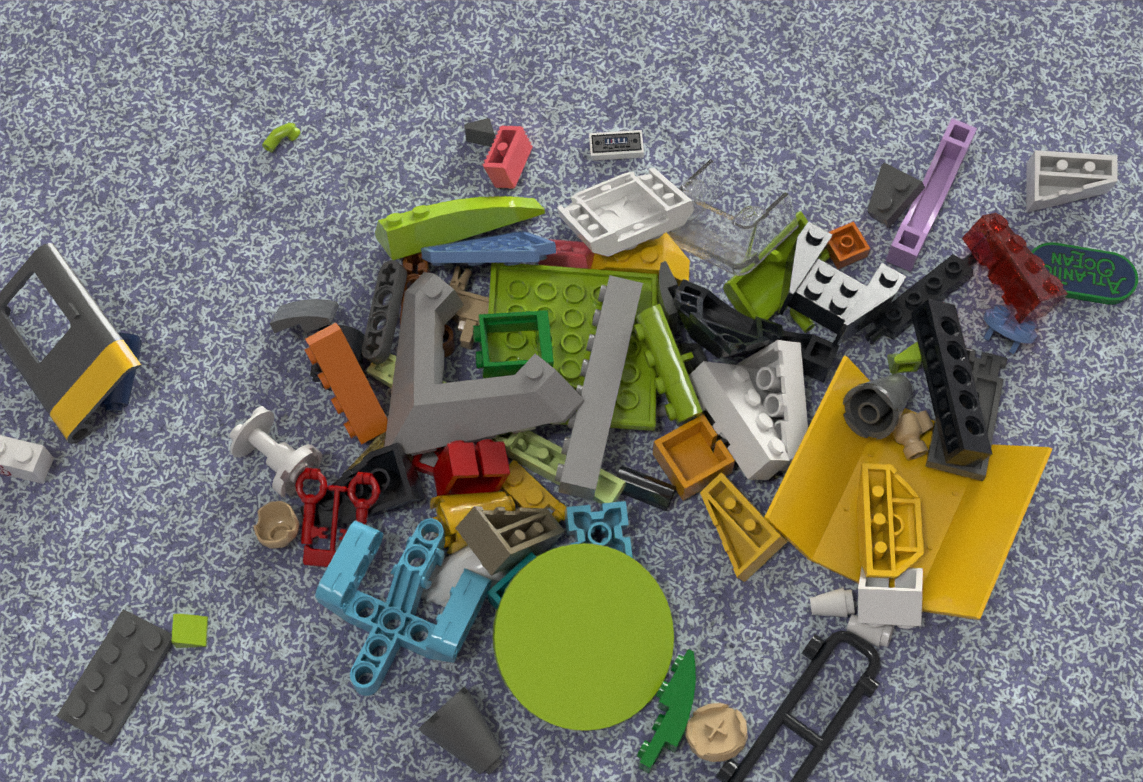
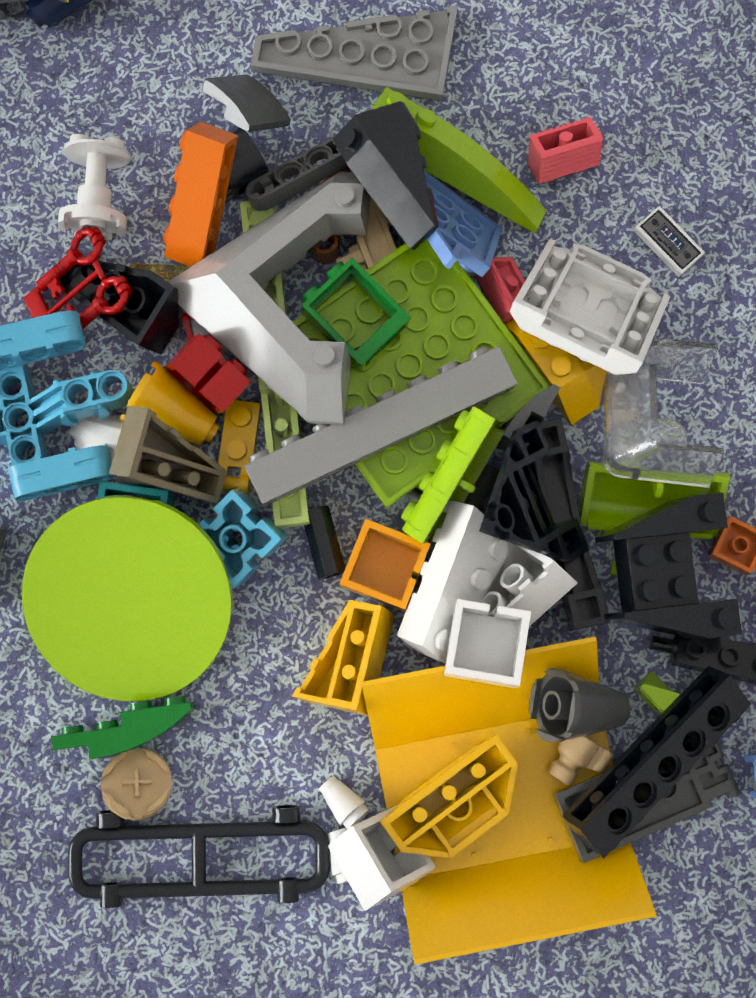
camera: 55 degrees right, 15 degrees up
tan hair [253,500,299,549] -> none
dark grey slope [464,118,495,147] -> none
none -> light grey wing [250,5,458,101]
none -> black wedge [333,101,439,250]
none -> white piece [444,599,531,688]

